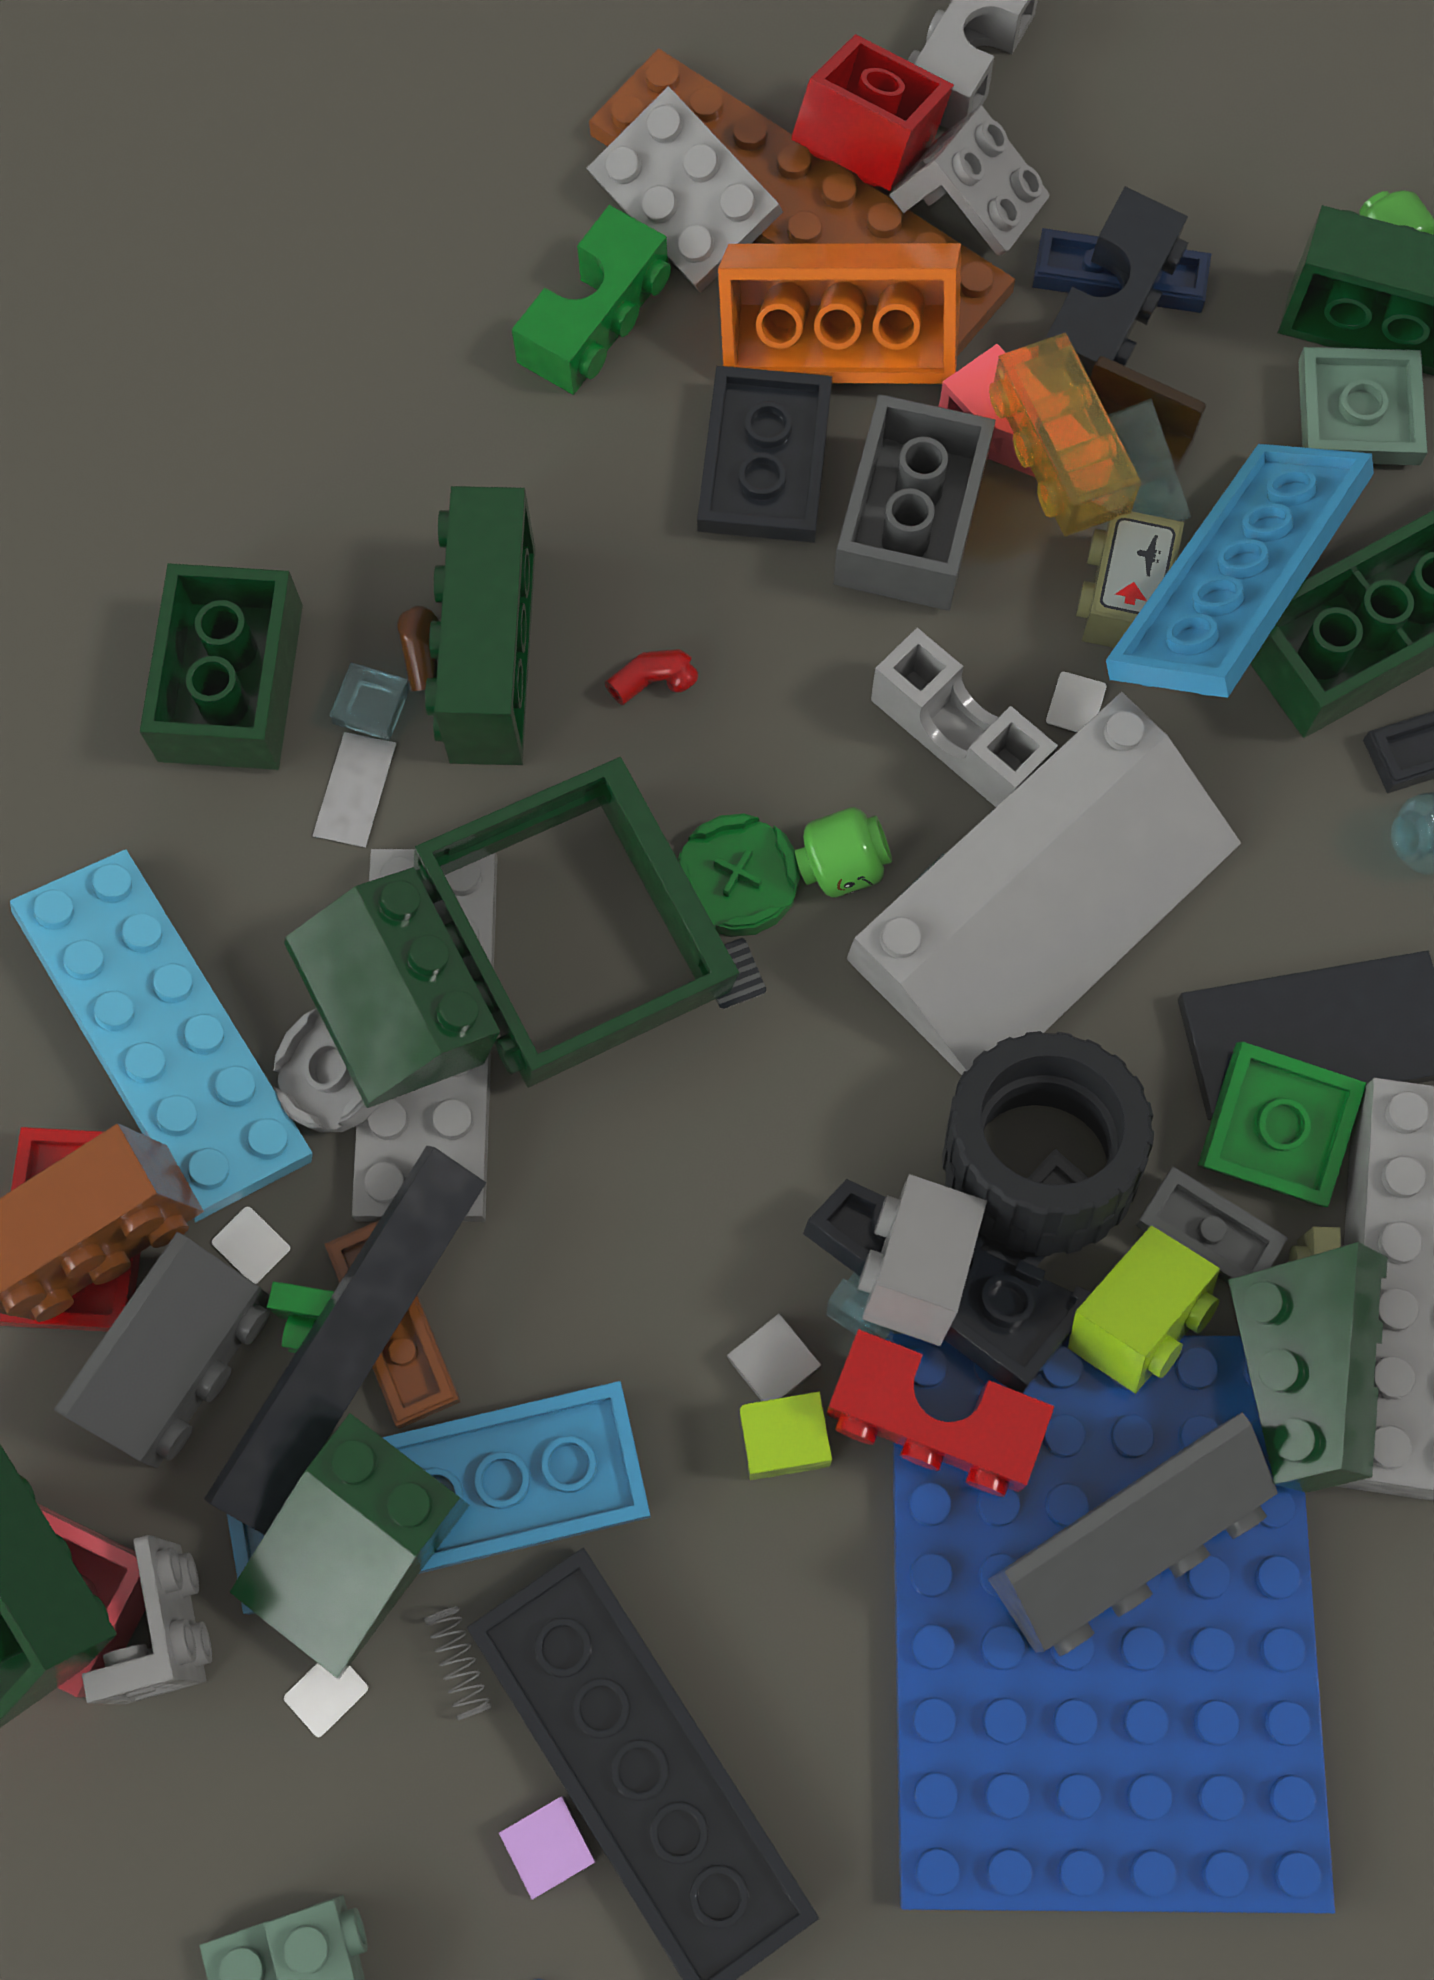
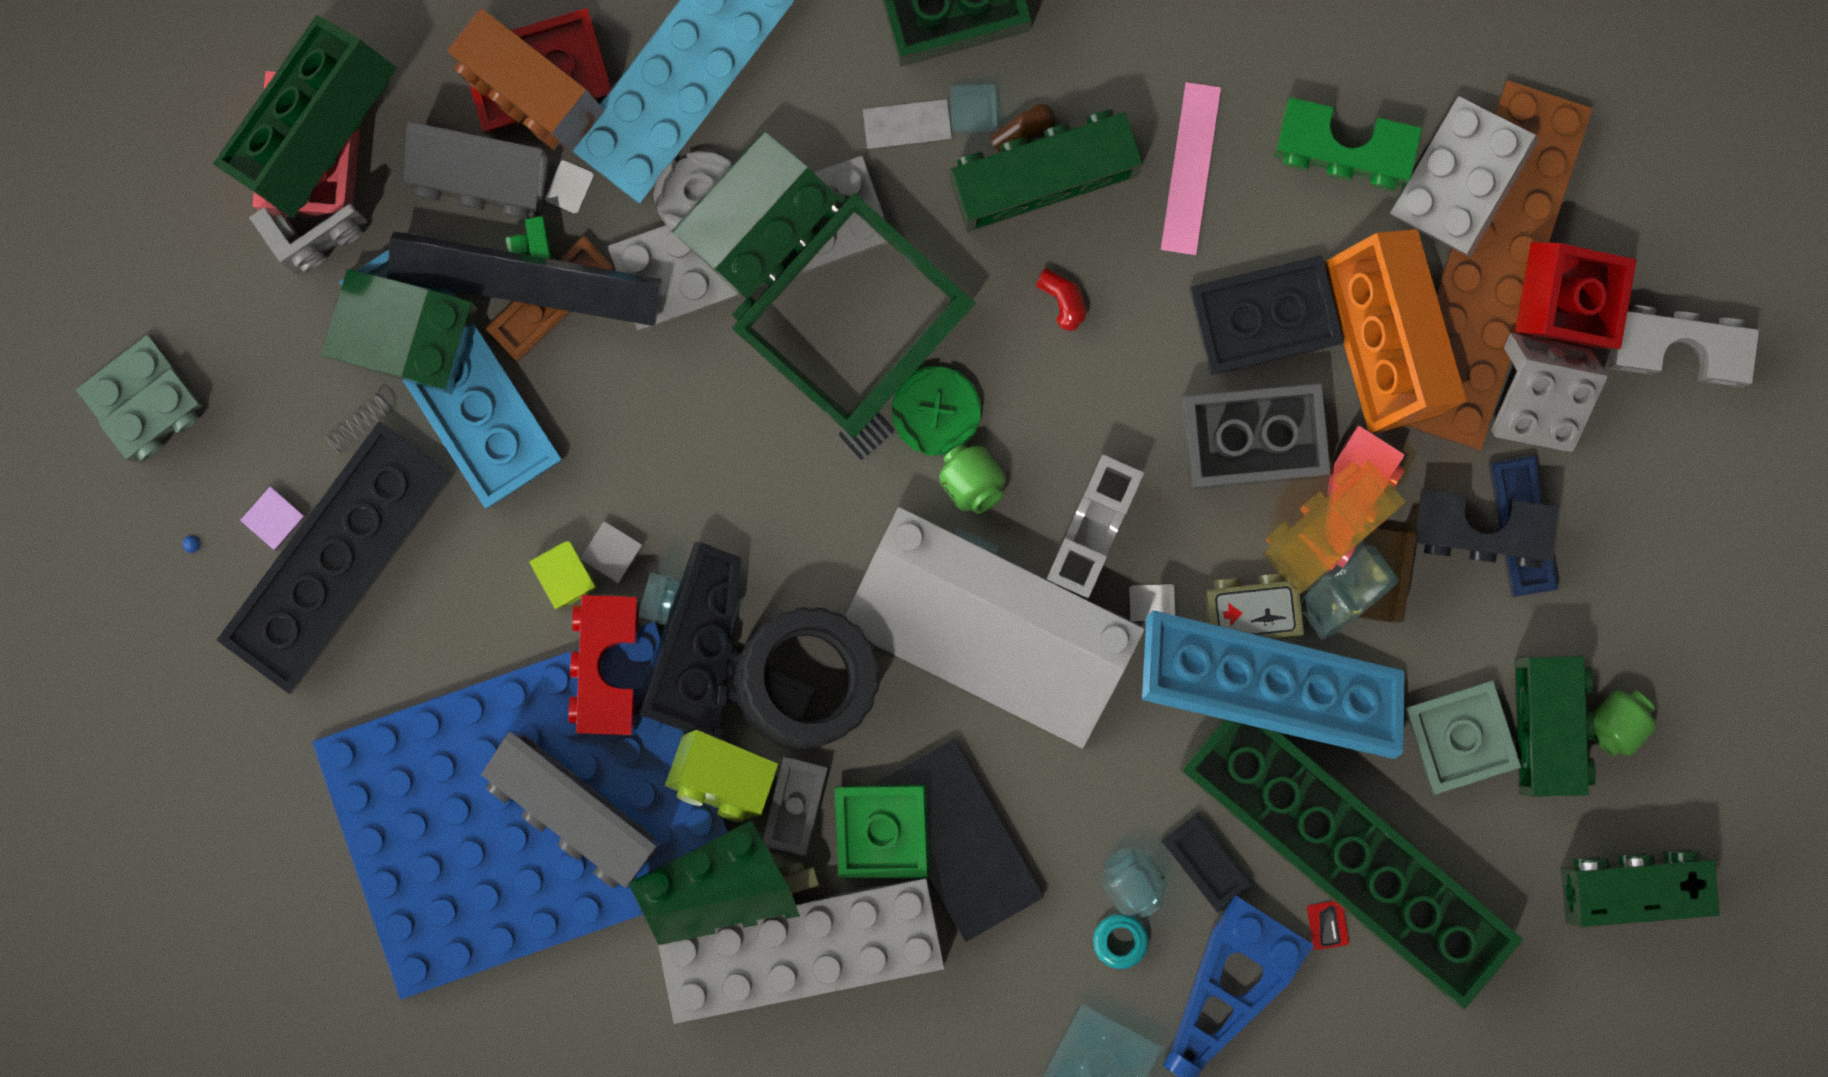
camera: 75 degrees right, 15 degrees up
white sticker [284,1663,368,1737] -> none
light grey brick [857,1174,987,1346] -> none
none -> bright pink sticker [1161,82,1221,255]

